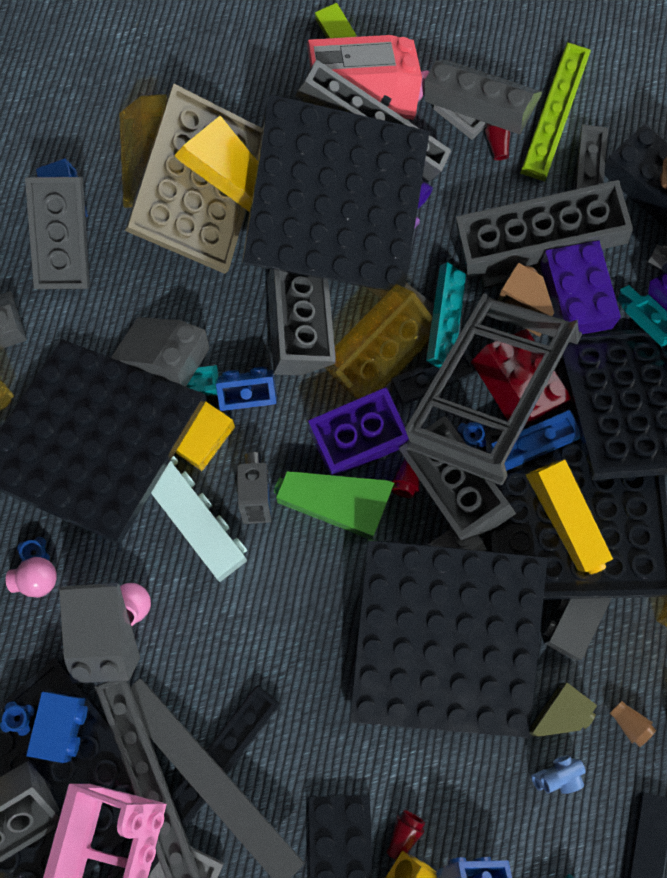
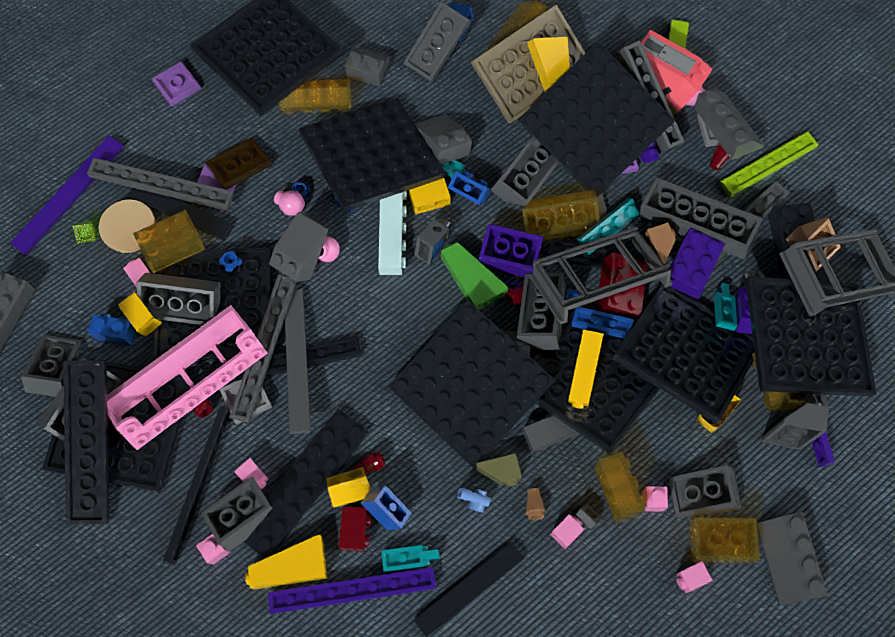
camera: 40 degrees right, 5 degrees down
blue brick [26,692,88,763] -> none

